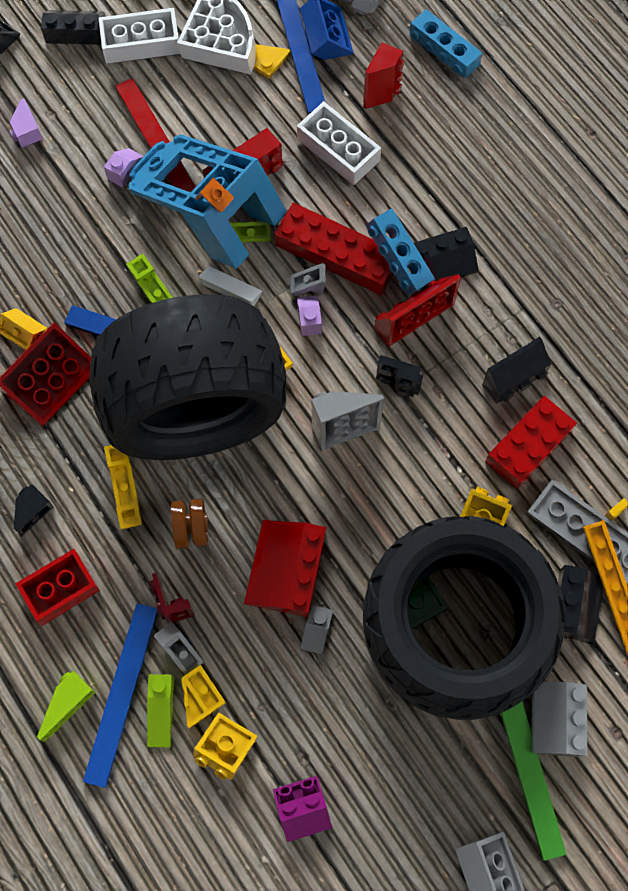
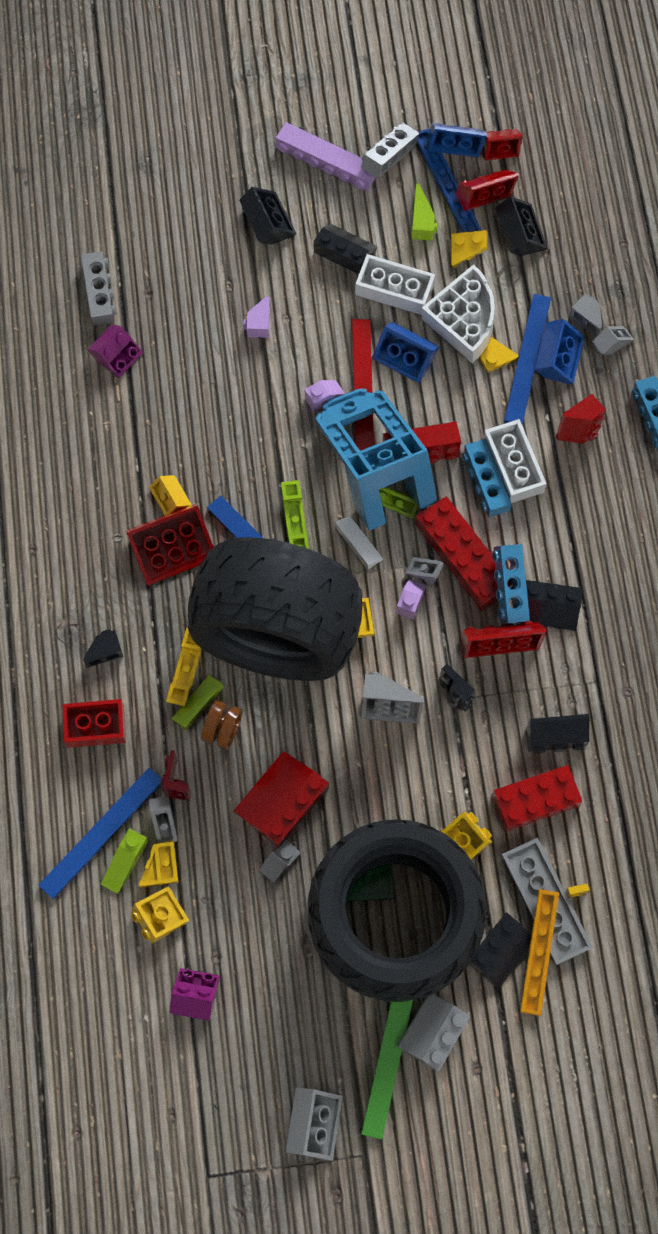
camera: 25 degrees right, 0 degrees up
lime slope [37,670,96,742] -> none
orange bracket [195,178,234,213] -> none
none -> lime slope [171,675,224,731]
none -> blue slope [372,322,439,383]
none -> dark azure brick [462,439,512,517]

